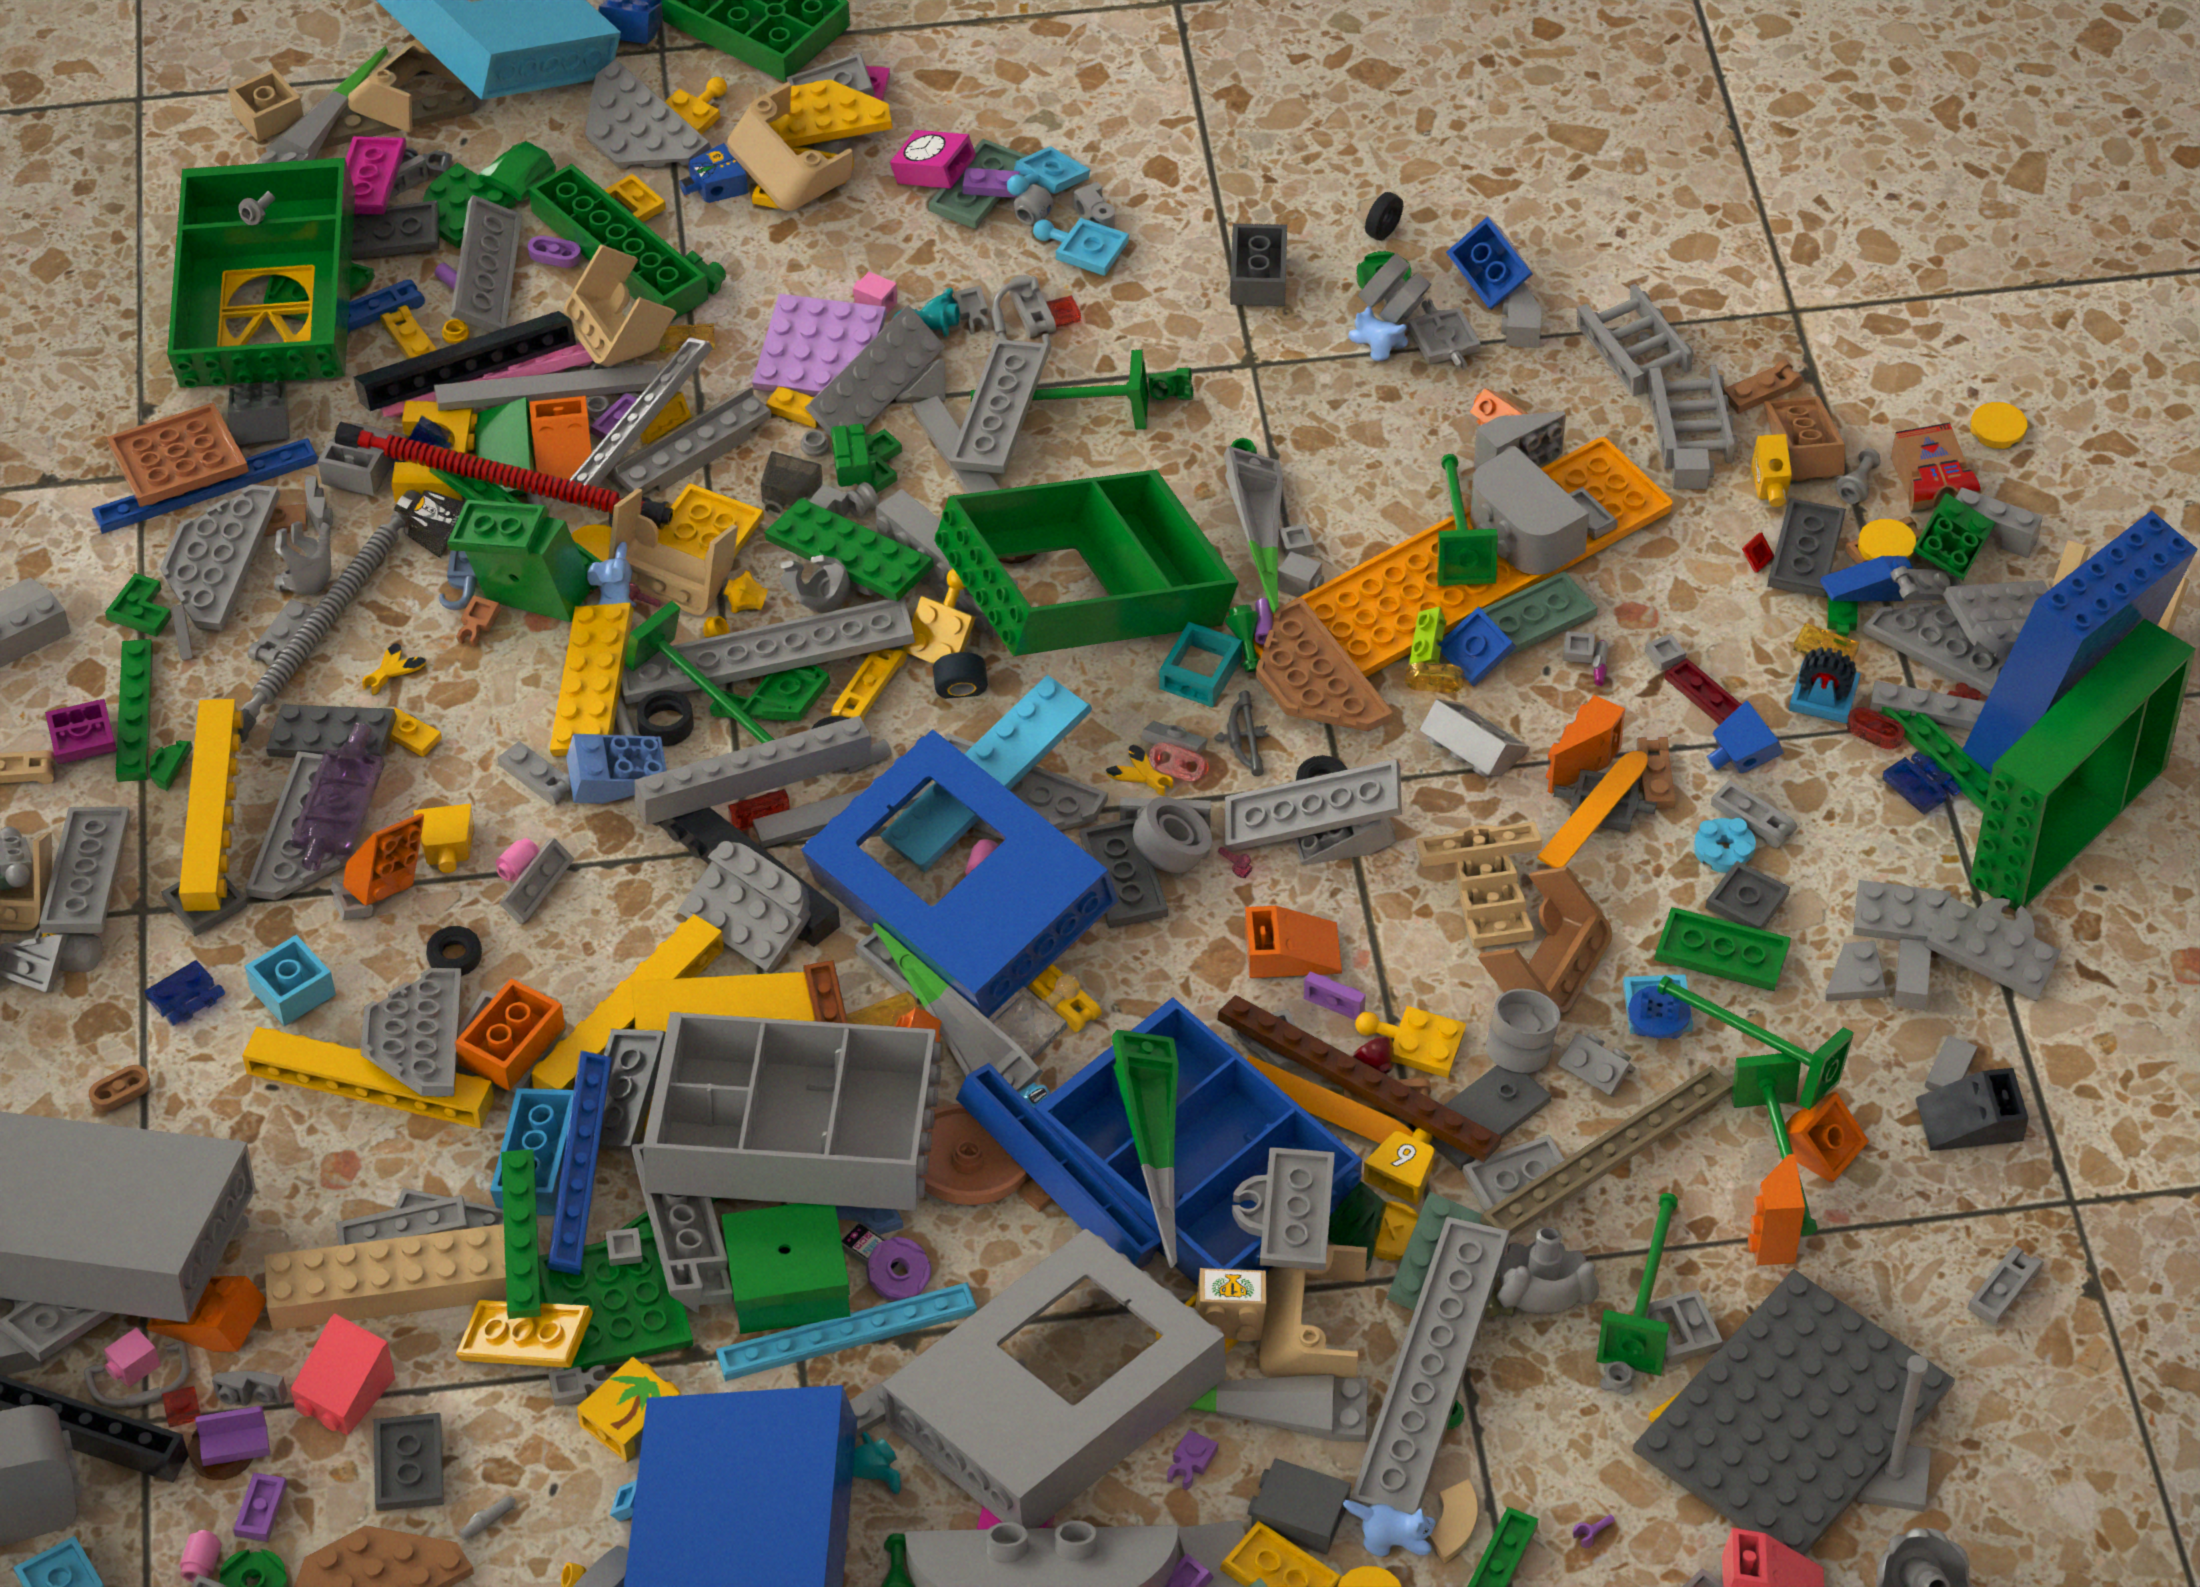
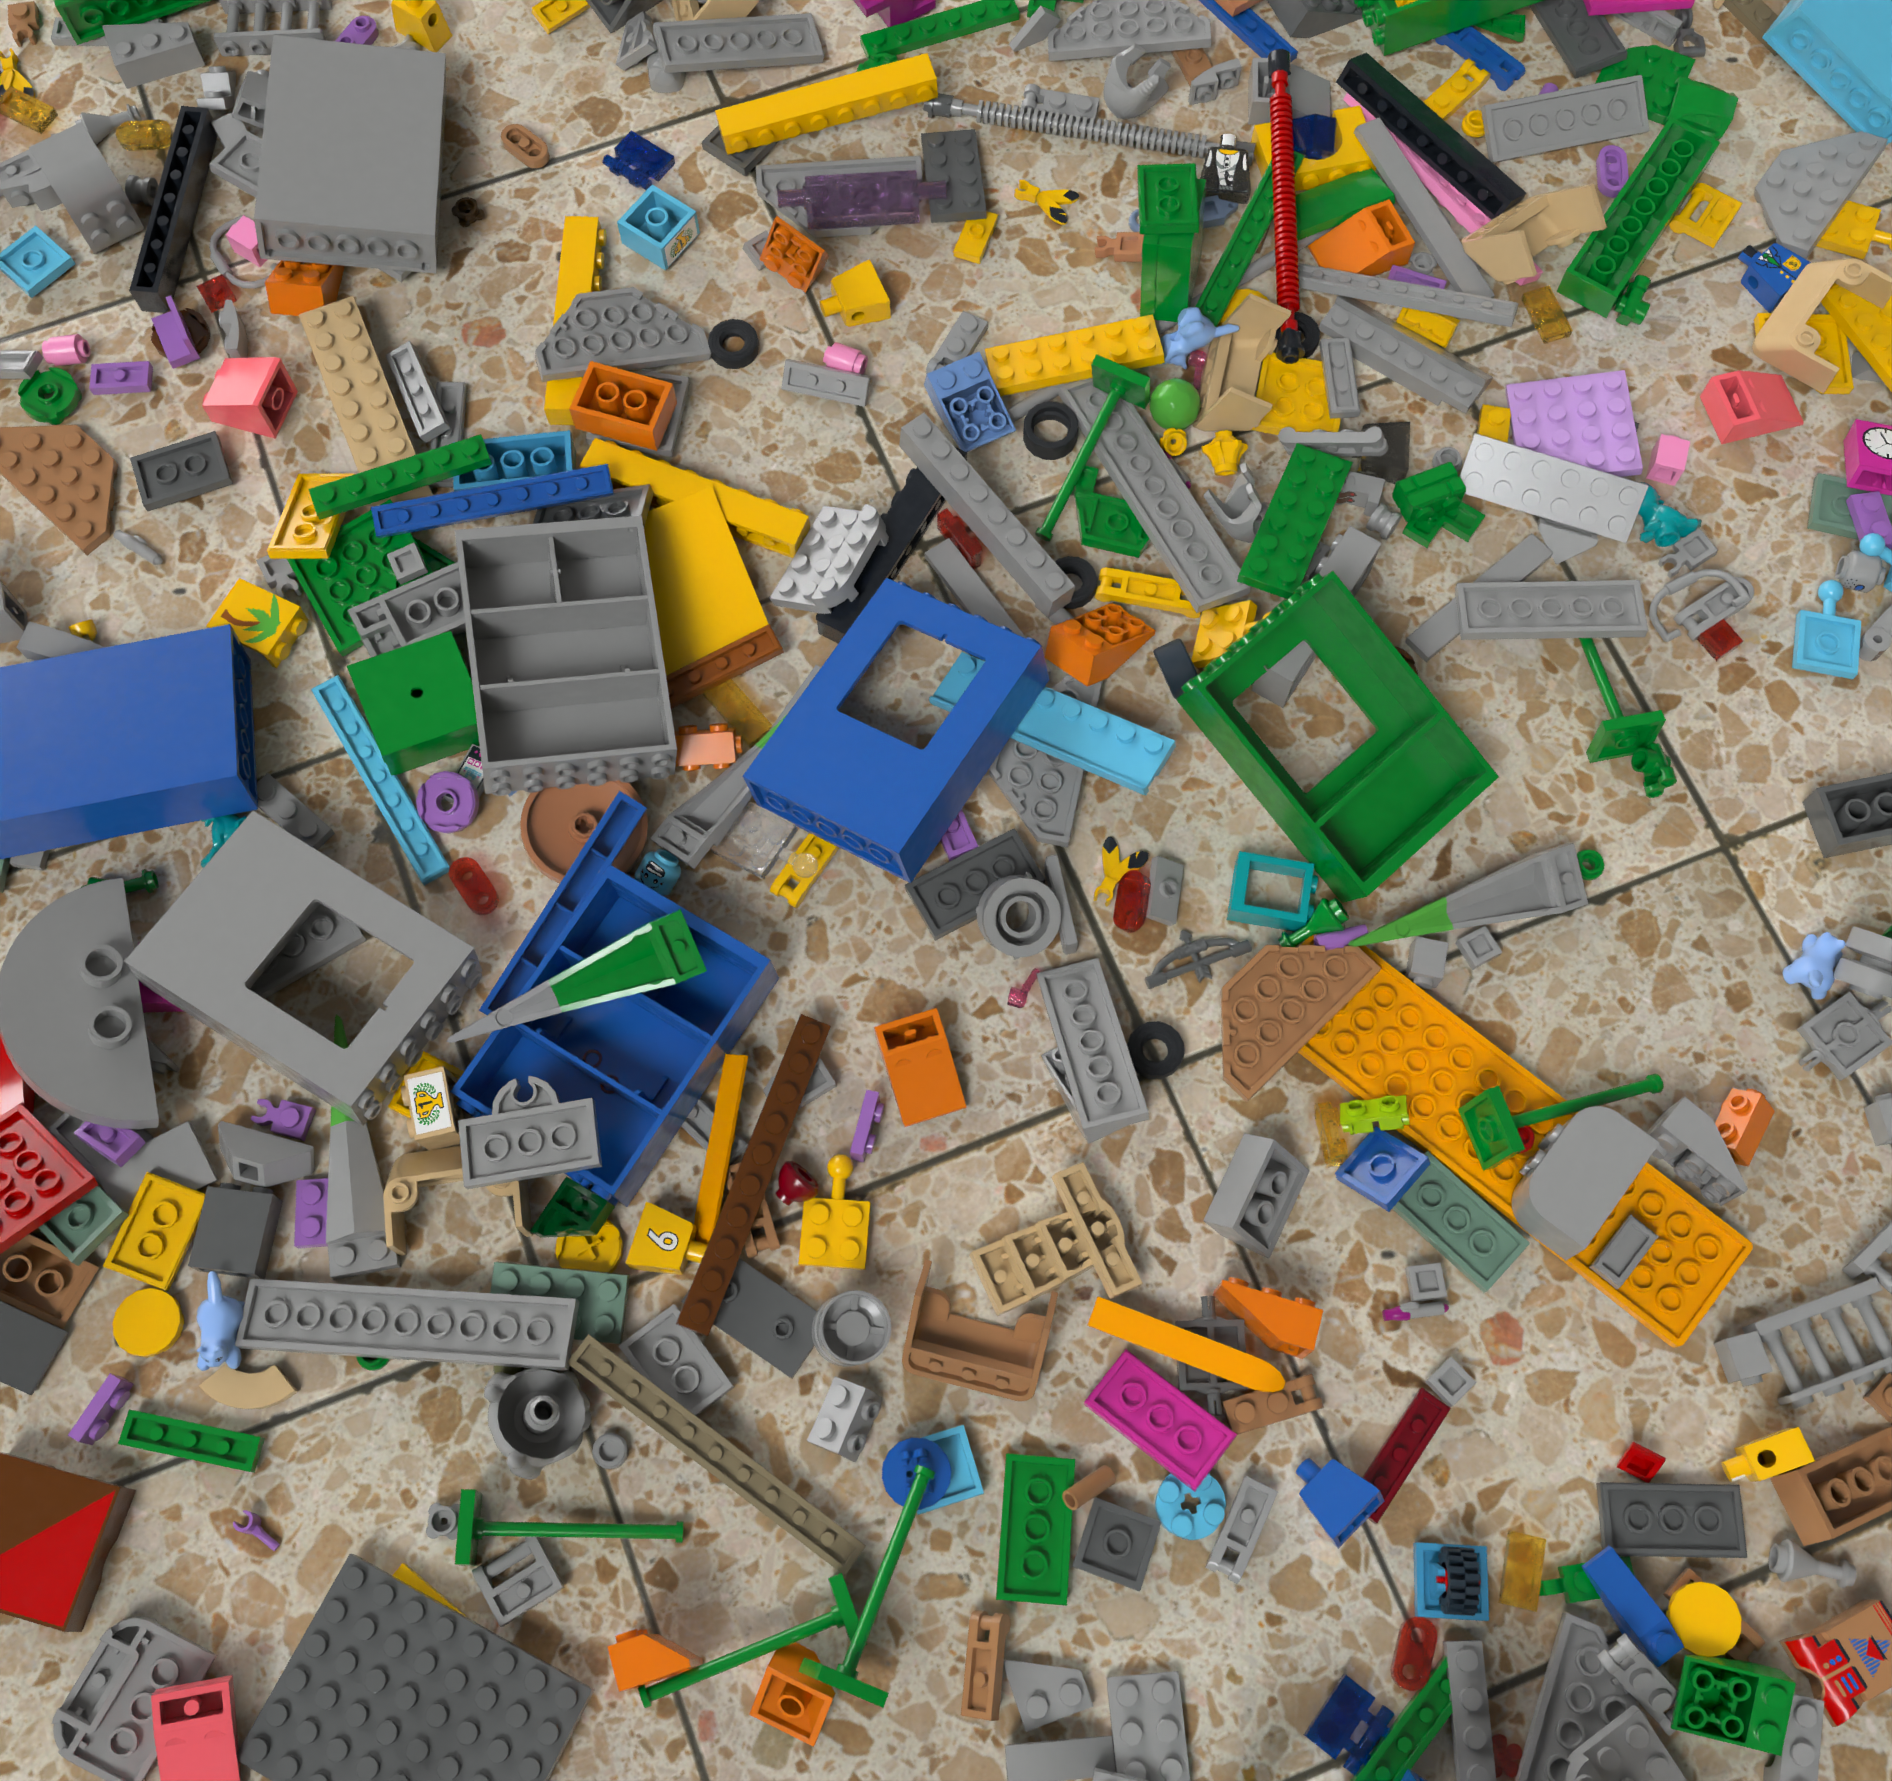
camera: 75 degrees right, 20 degrees up
none -> light grey slope [218,1121,315,1188]
none -> medium lavender plate [294,1178,328,1249]
none -> clear red plate [449,857,499,915]
none -> light grey tile [592,1433,629,1469]
none -> medium nougat plate [961,1610,1011,1721]
none -> orange slope [1044,603,1156,687]
none -> medium nougat hinge [1062,1465,1116,1510]
none -> dark pink tile [1084,1349,1237,1492]
none -> bright green piece [1149,378,1201,430]
none -> light grey plate [1278,426,1388,456]
none -> light grey tile [1319,337,1360,419]
none -> coral slope [1700,370,1804,444]

